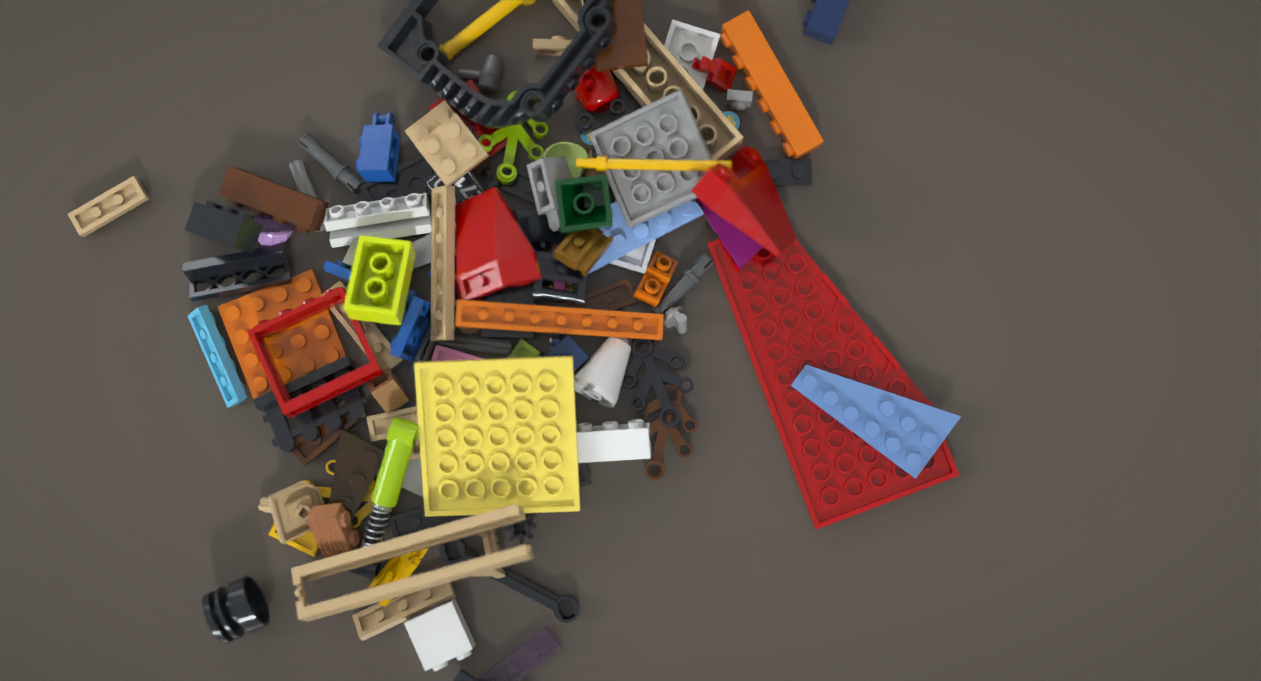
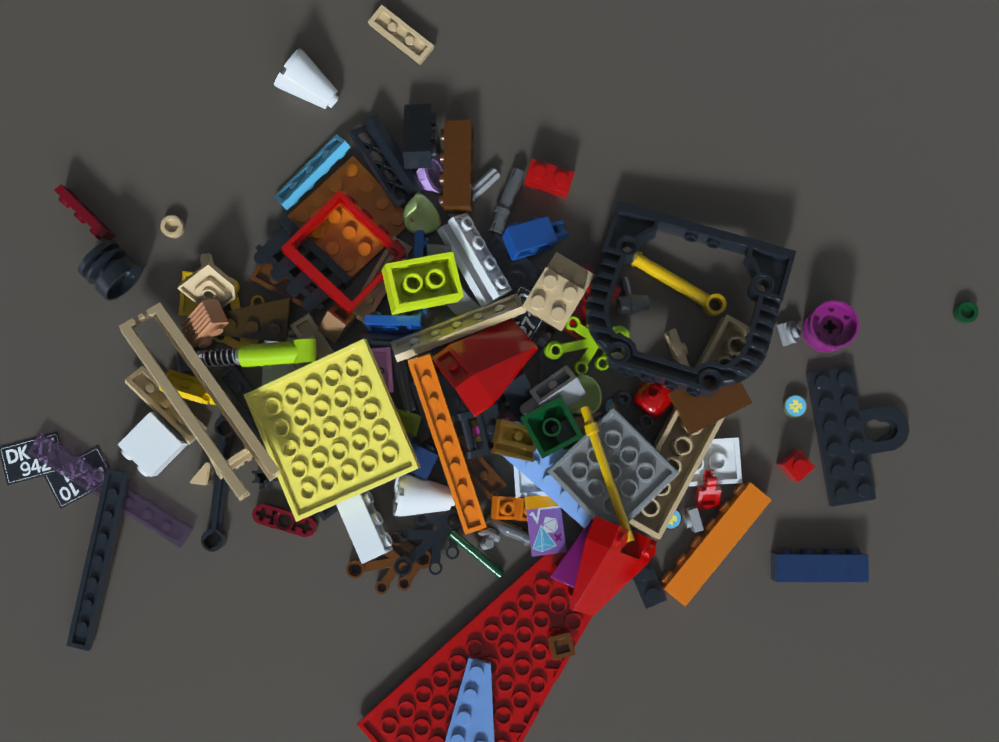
camera: 70 degrees right, 0 degrees up
none -> dark red plate [54,184,116,241]
none -> tan tile [160,215,185,238]
none -> tan slope [190,462,215,486]
none -> dark red beam [252,503,318,537]
none -> white cone [274,48,339,109]
none -> yellowish green helmet [403,193,441,234]
none -> dark green bar [448,529,504,578]
none -> red brick [524,159,575,199]
none -> sticker [524,495,567,557]
none -> reddish brown plate [547,630,576,661]

